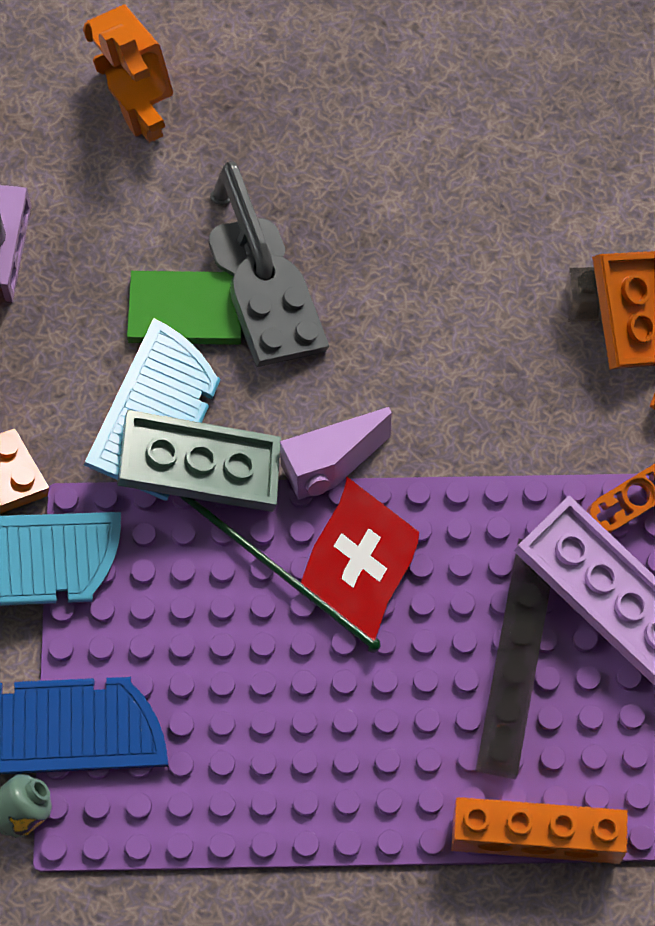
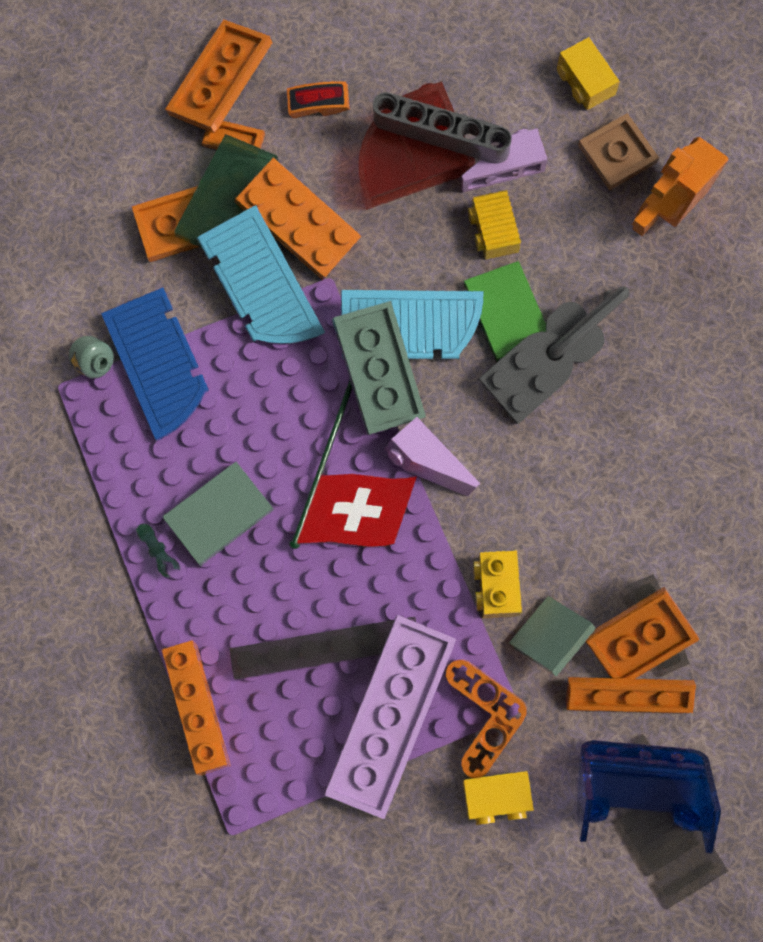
camera: 70 degrees right, 10 degrees up
none -> piece [136,523,180,578]
none -> sand green tile [163,462,274,566]
none -> yellow brick [468,190,521,260]
none -> yellow brick [473,550,522,618]
none -> sand green tile [509,596,596,677]
none -> medium nougat plate [578,113,659,191]

